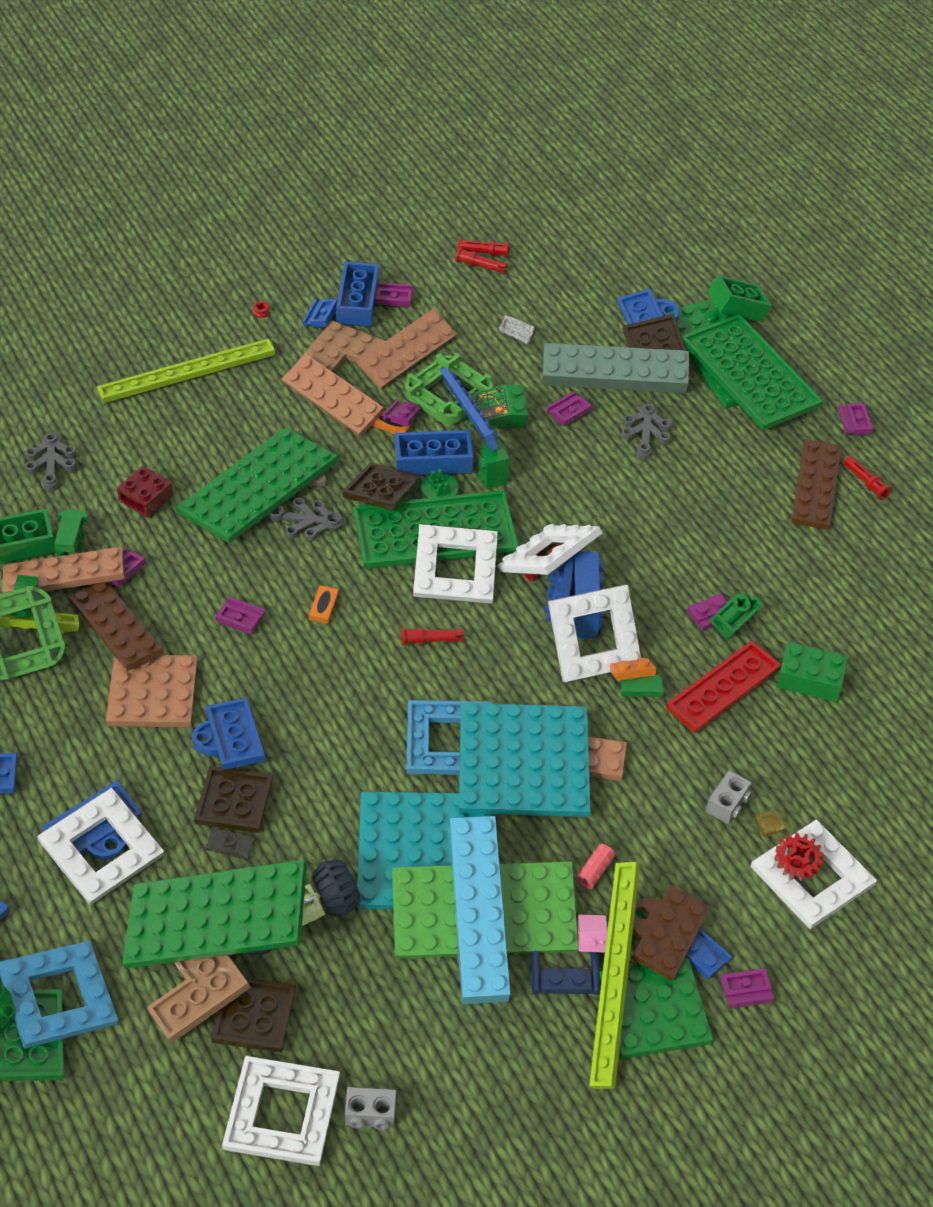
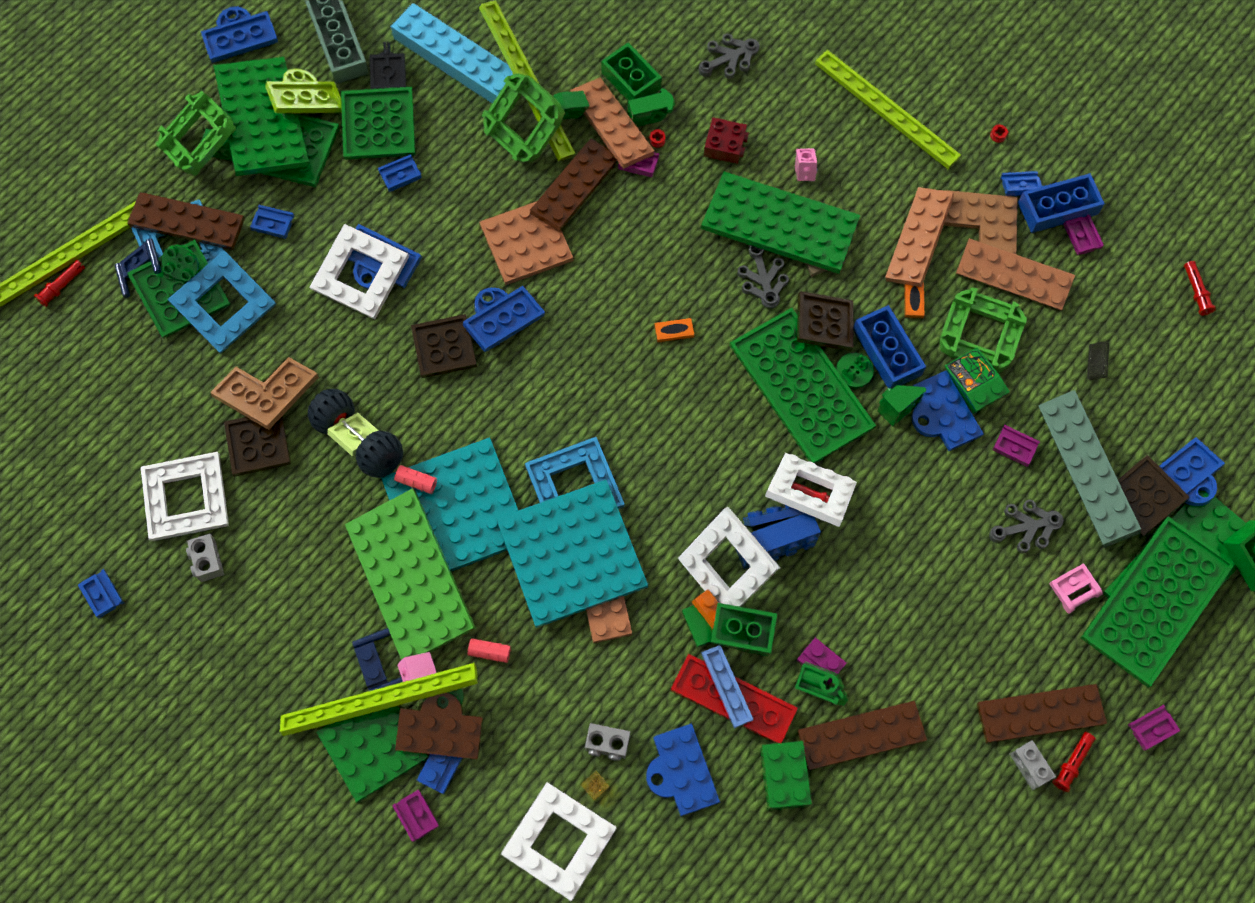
camera: 70 degrees right, 20 degrees up
green plate [122,860,307,969] -> none
clear smoke plate [205,828,255,860] -> none
magenta plate [215,597,265,635] -> none
magenta plate [383,399,421,427] -> none
red pin [401,627,463,645] -> none
white plate [413,525,498,604] -> none
blue plate [440,367,498,451] -> none
medium azure brick [449,816,510,1004] -> none
red pin [455,247,508,274] -> none
red gear [774,833,824,881] -> none
none -> coral axle [394,465,437,494]
none -> blue plate [646,723,720,816]
none -> red bush [650,130,666,148]
none -> medium blue plate [701,645,754,729]
none -> green slope [711,603,777,657]
none -> bright pink head [795,149,817,181]
none -> reddish brown plate [797,701,927,771]
none -> blue plate [911,371,983,451]
none -> light grey brick [1010,740,1056,790]
none -> bright pink plate [1049,563,1103,614]

